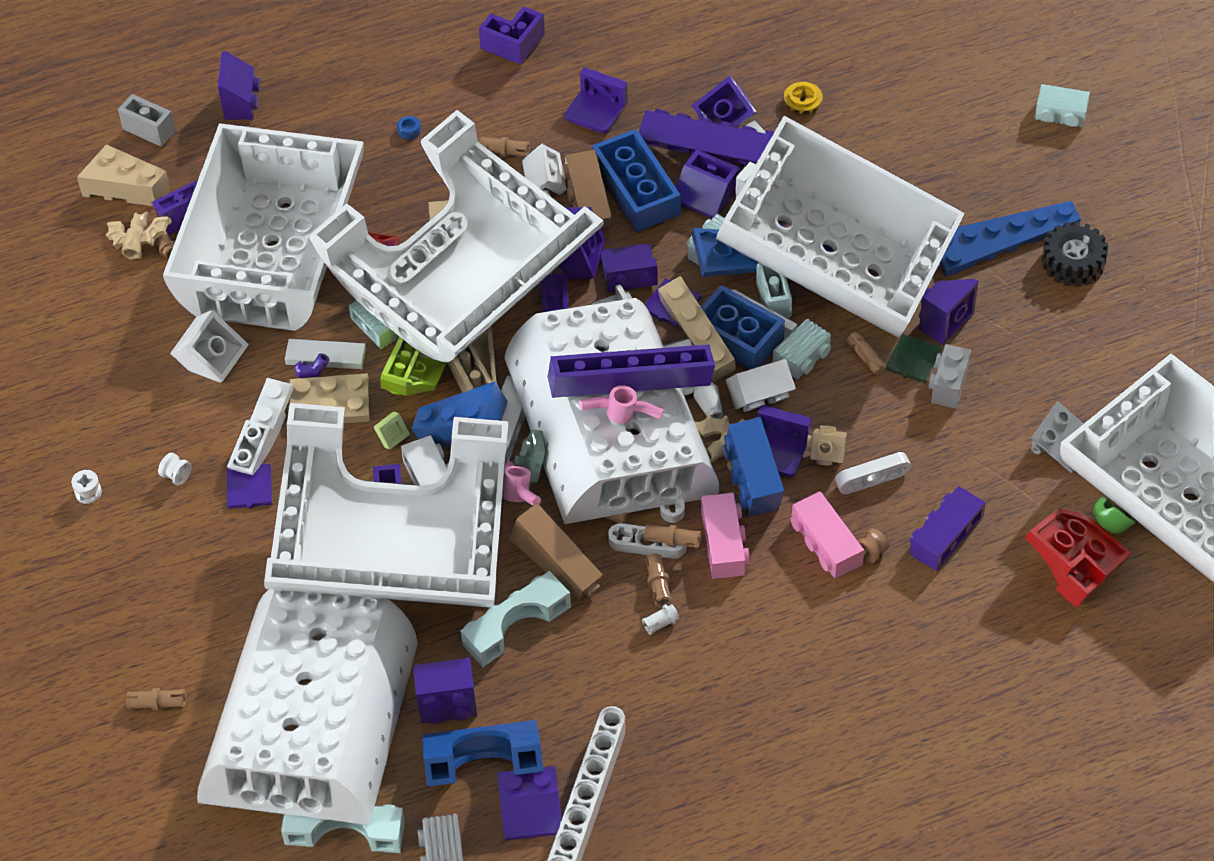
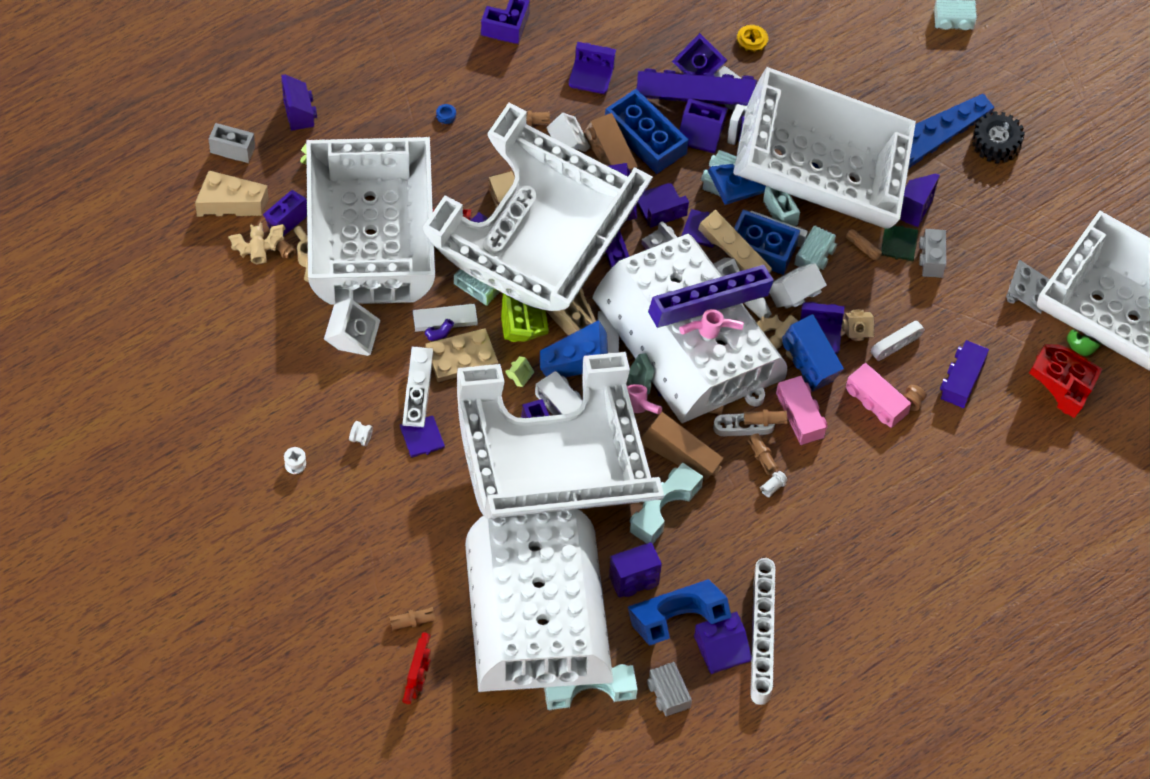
camera: 20 degrees left, 5 degrees up
none -> red plate [402,632,431,704]

